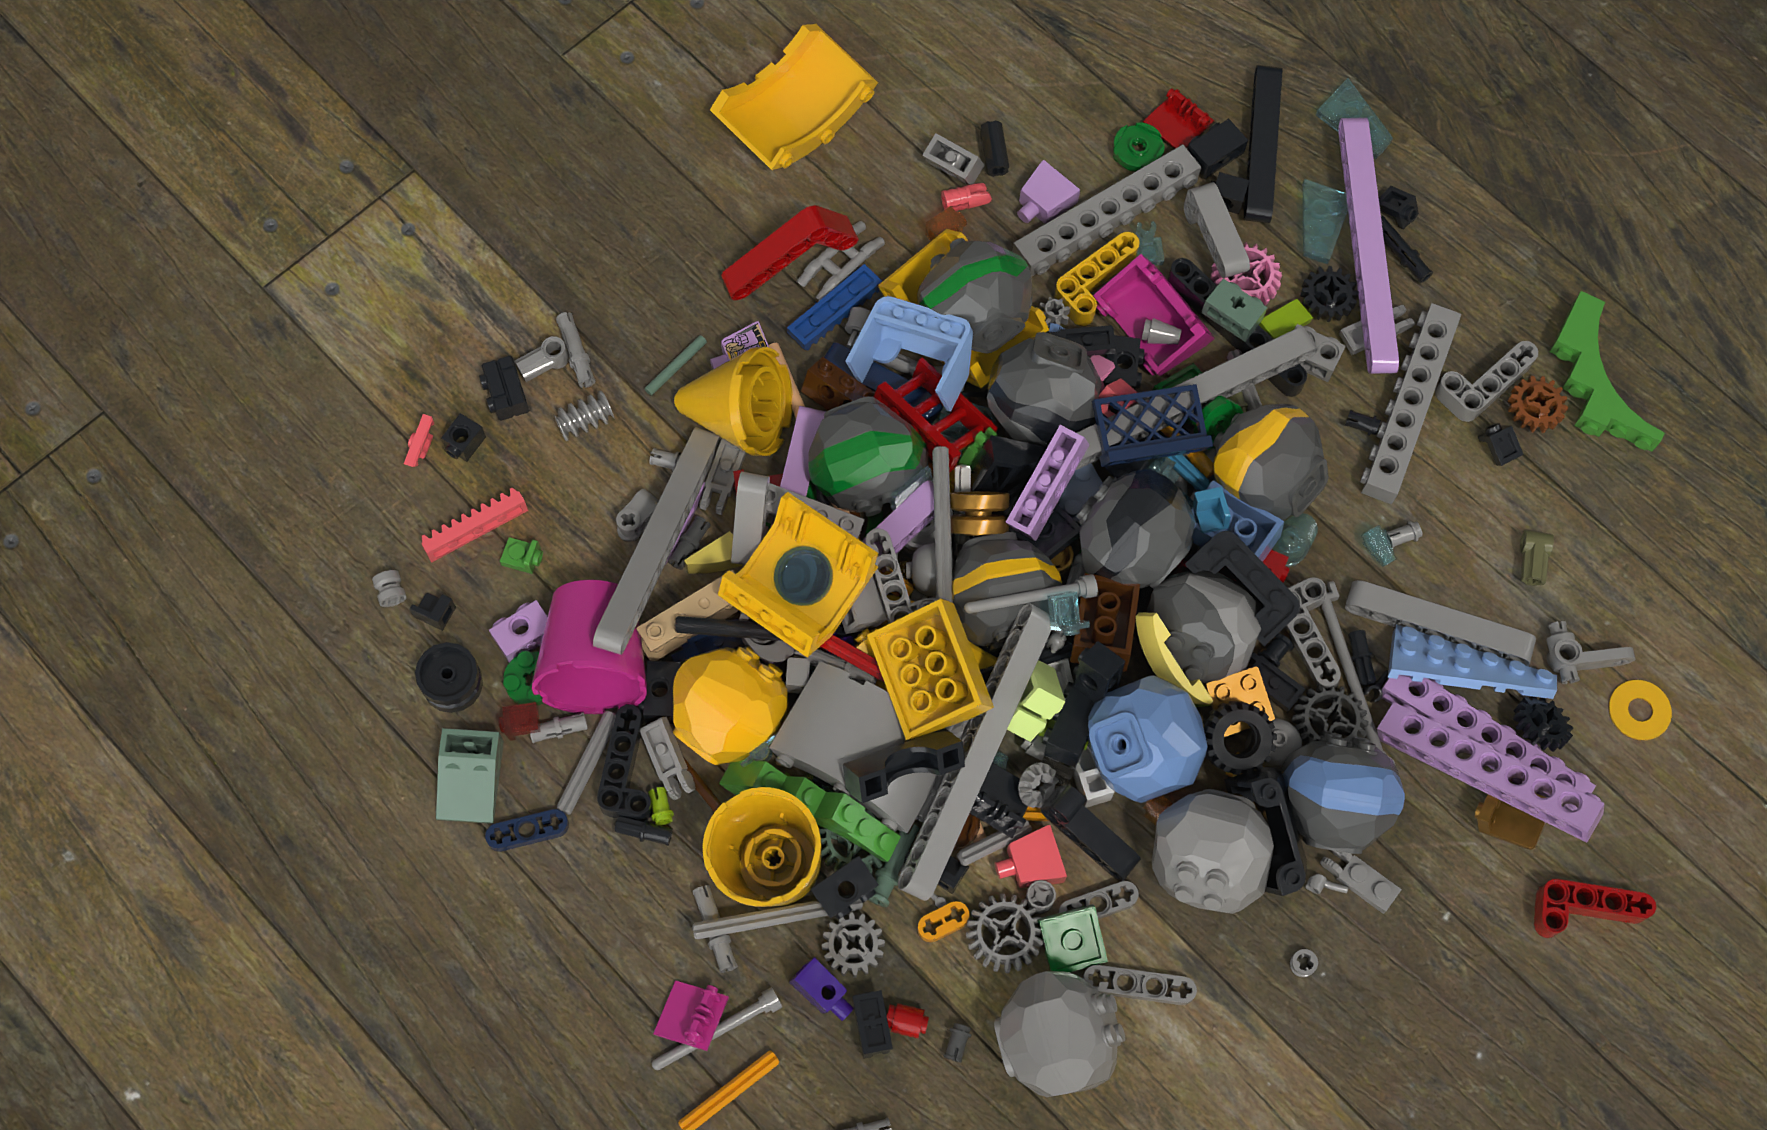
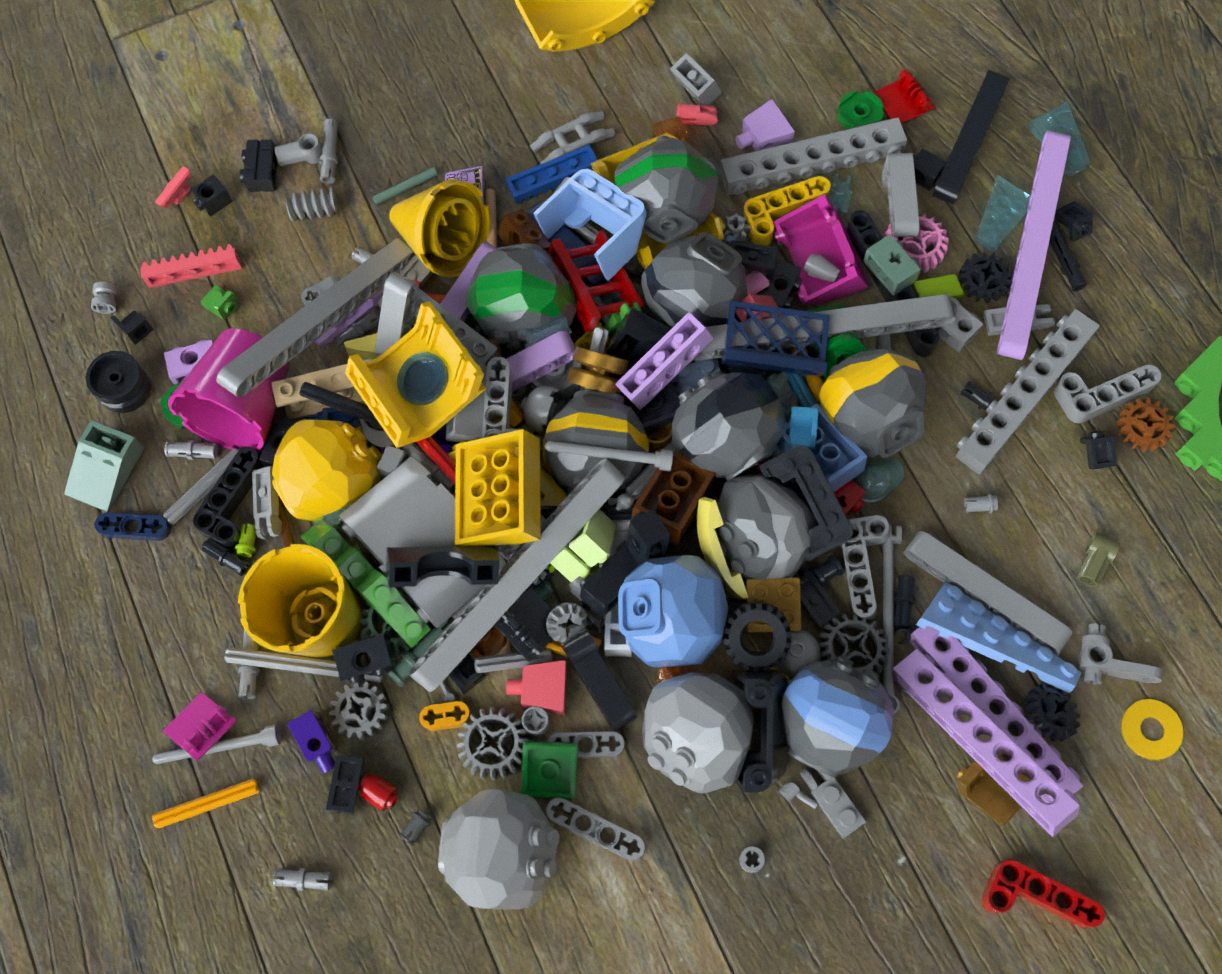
camera: 25 degrees right, 0 degrees up
clear red bracket [499,702,541,741] -> none
red beam [721,205,859,300] -> none
light grey axle [932,446,953,603] -> none
black axle [980,120,1009,177] -> none
clear light blue bracket [1047,591,1090,635] -> none
black brick [1188,119,1248,179] -> none
clear light blue cone [1361,525,1396,567] -> none

